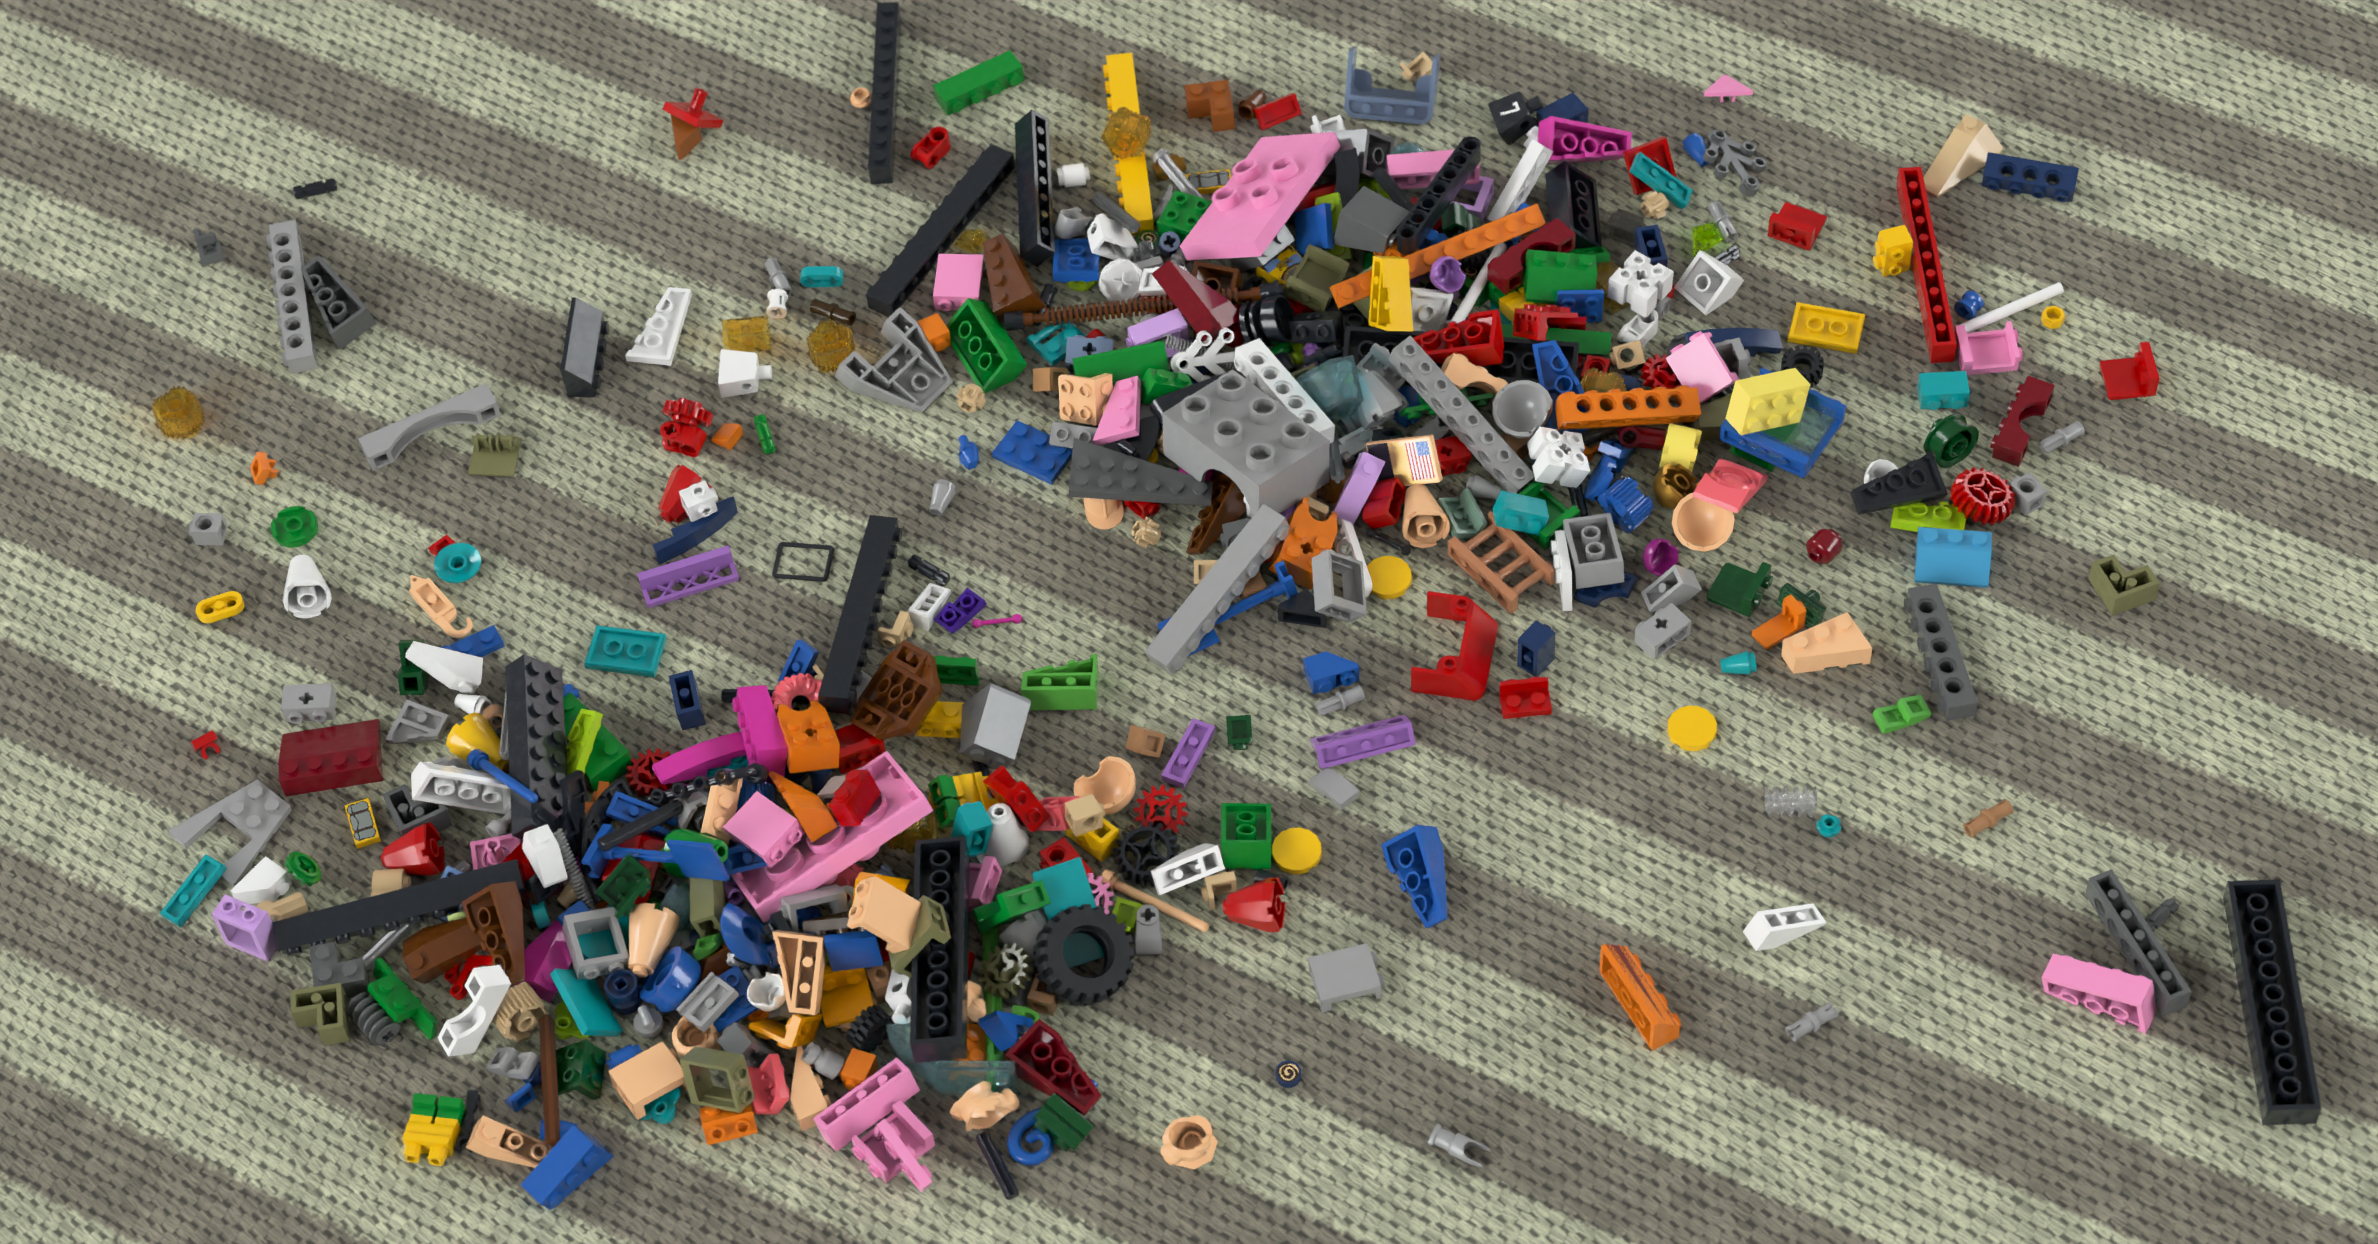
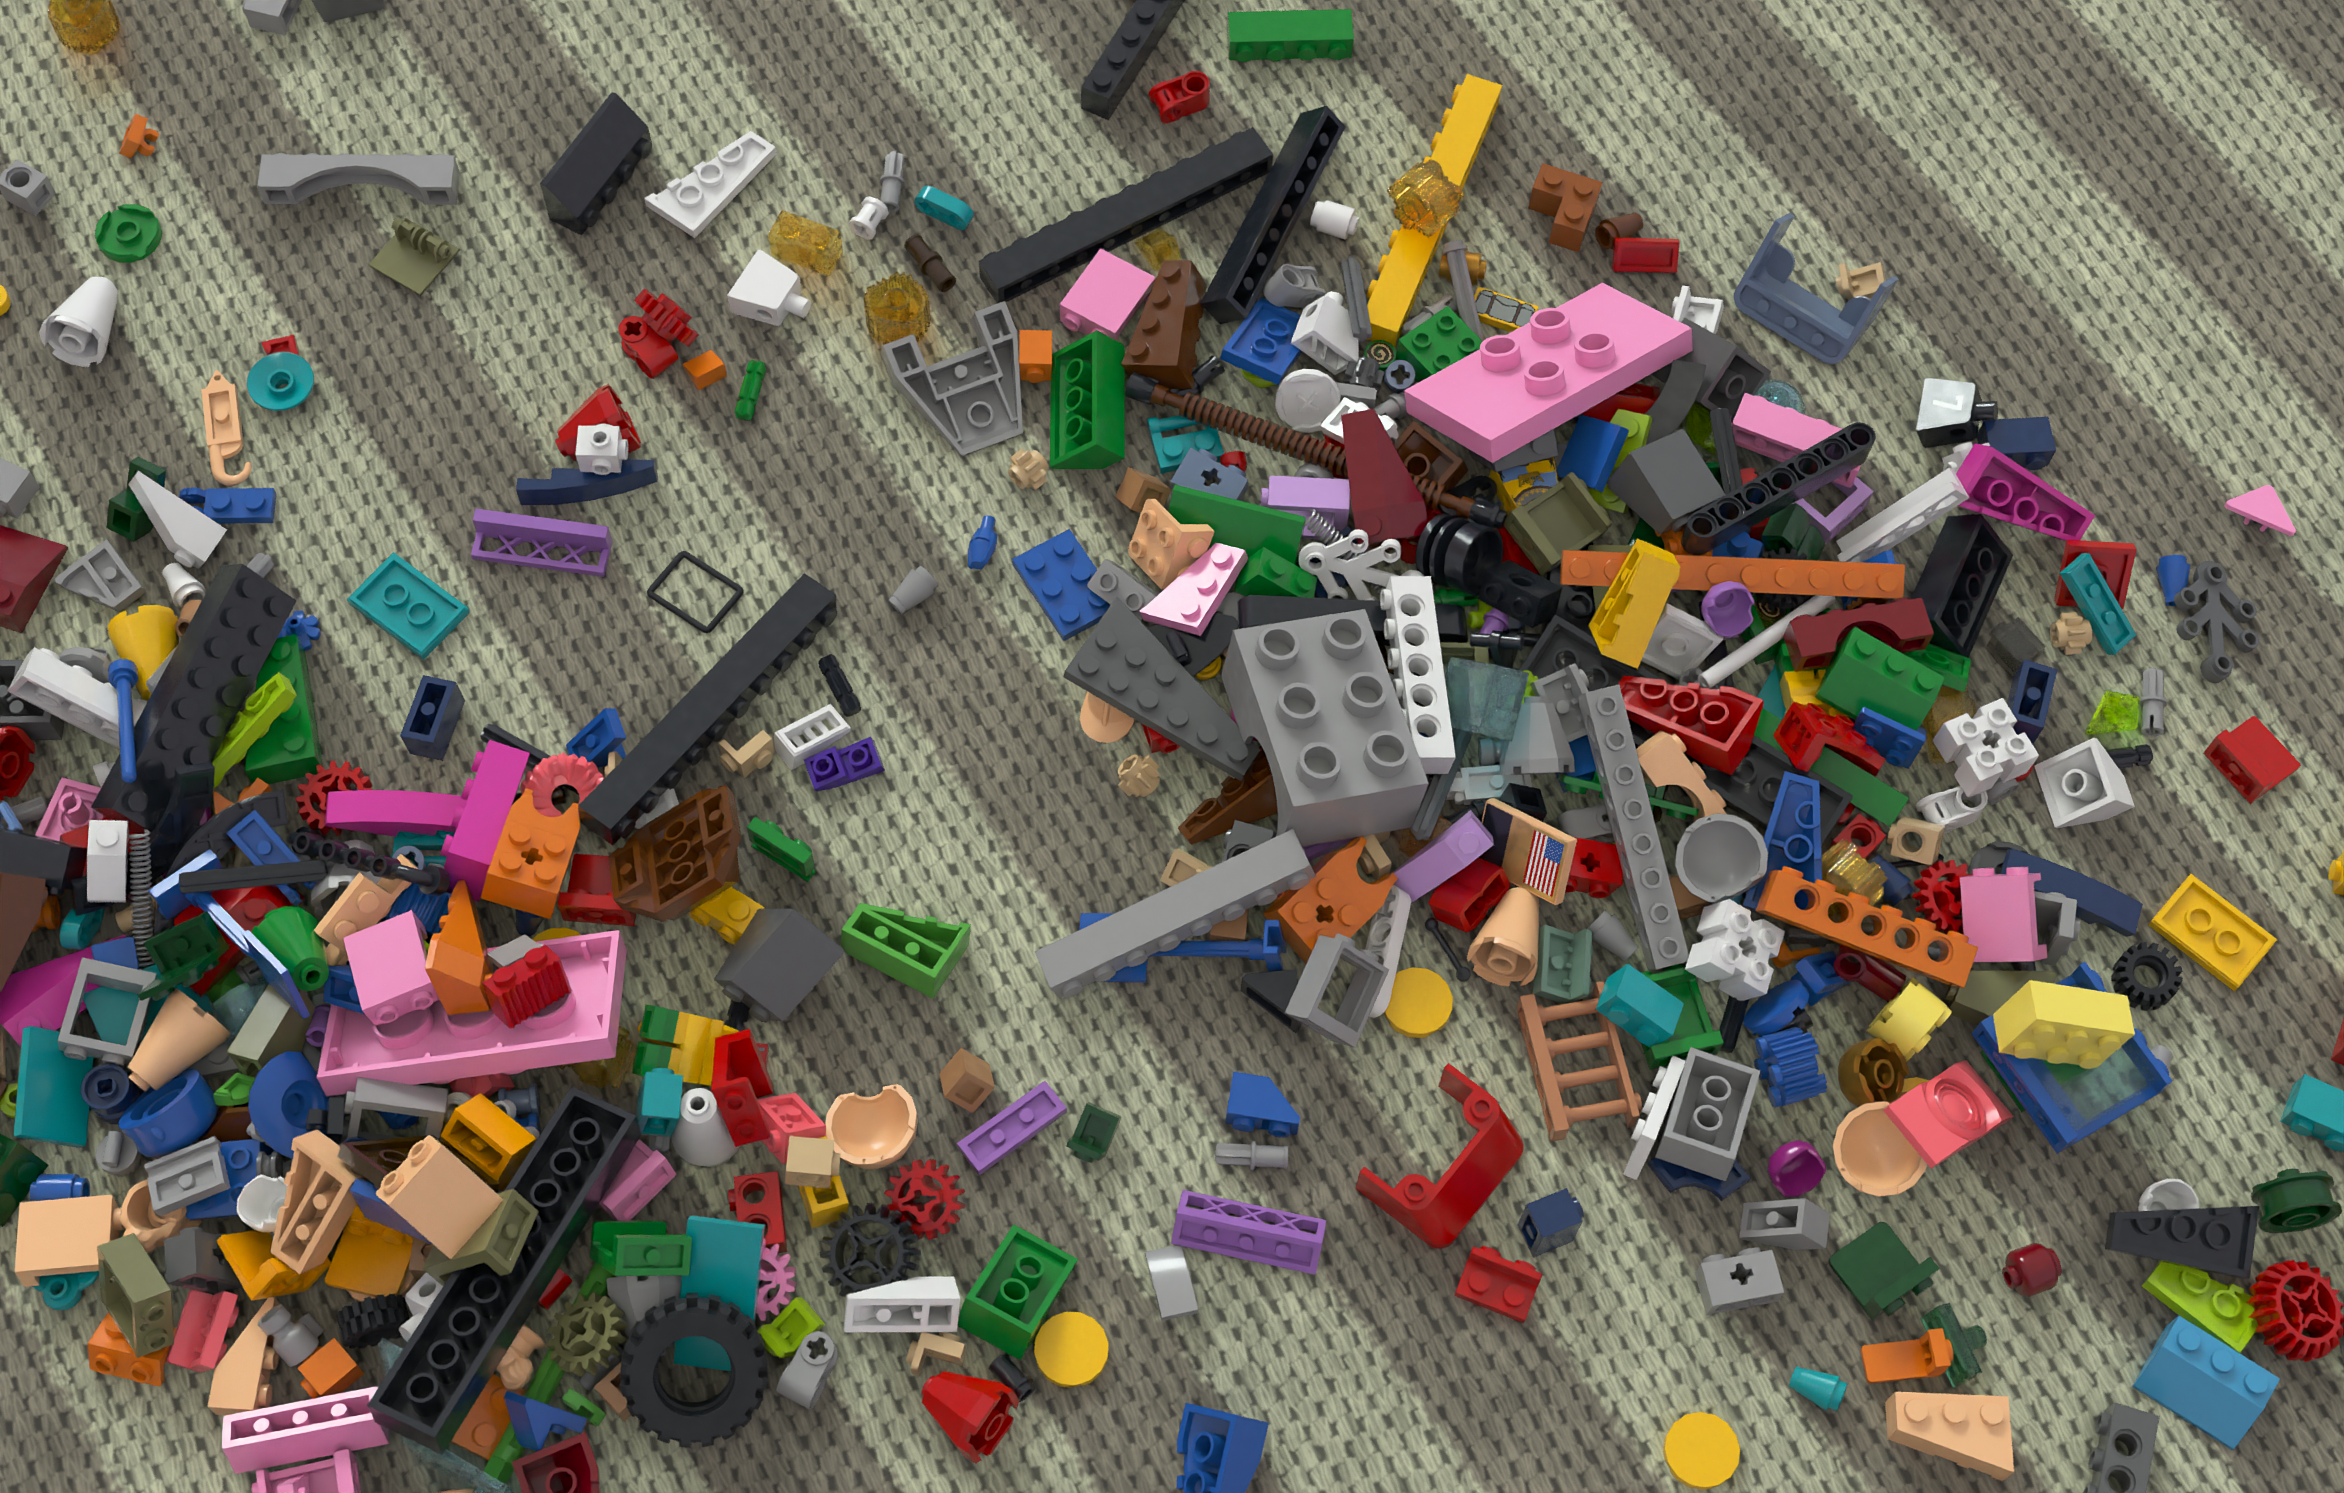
camera: 20 degrees right, 10 degrees up
dark pink hinge [972,614,1022,628] -> none
light nougat piece [1101,869,1209,932] -> none

